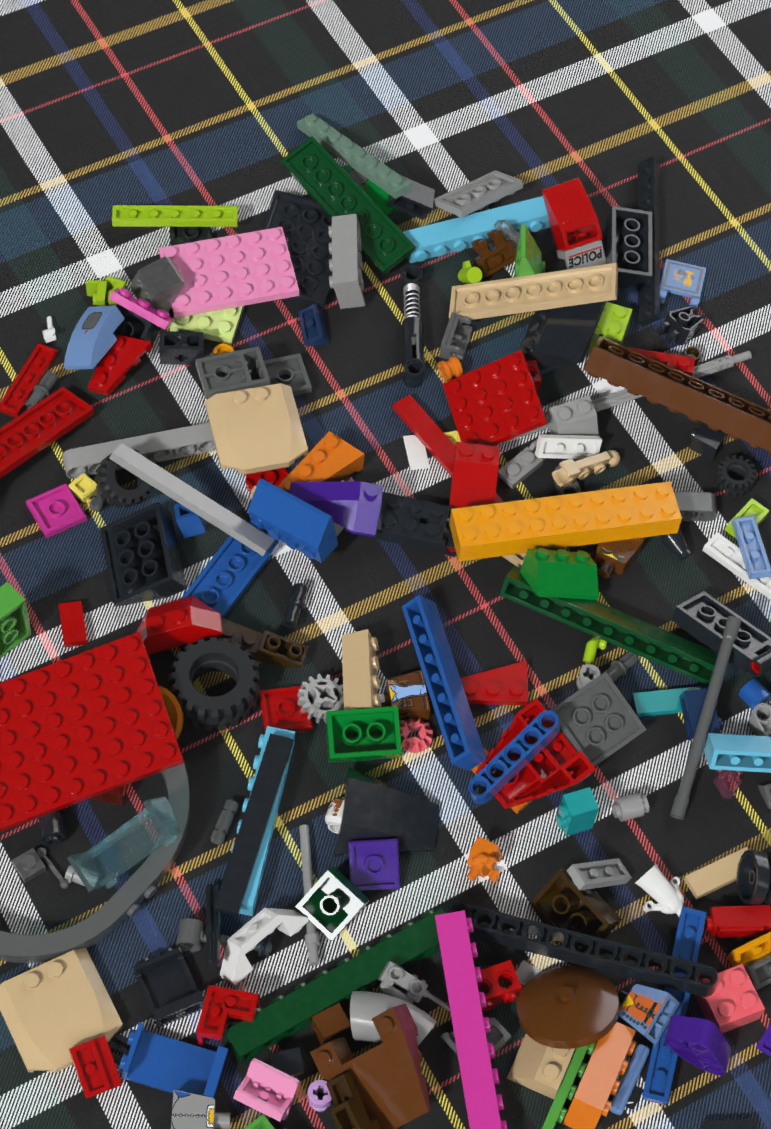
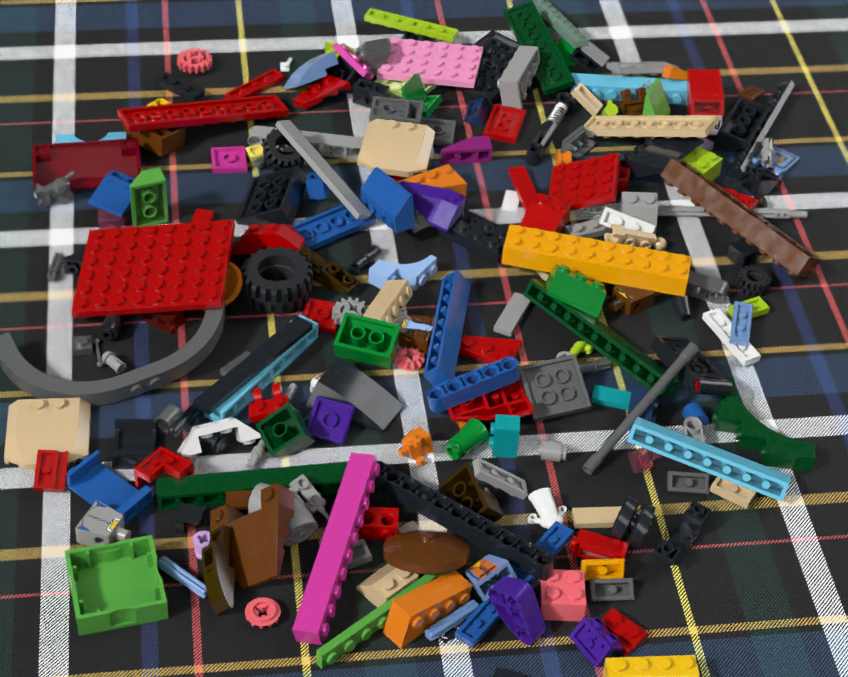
camera: 25 degrees right, 15 degrees down
dark grey axle [25,371,57,409] -> none
clear light blue windscreen [67,797,180,892] -> none
bright pink bracket [233,1058,300,1122] -> none
none -> red plate [249,383,290,423]
none -> light blue arch [368,255,437,291]
none -> green bracket [401,74,443,118]
none -> magenta slope [440,136,493,165]
none -> green plant [444,418,489,461]
none -> red tile [483,104,527,144]
none -> light grey tile [493,292,532,337]
none -> tan tile [570,82,603,116]
none -> orange slope [662,65,687,80]
none -> reddish brown slope [737,85,765,103]
none -> light grey pin [761,138,774,168]

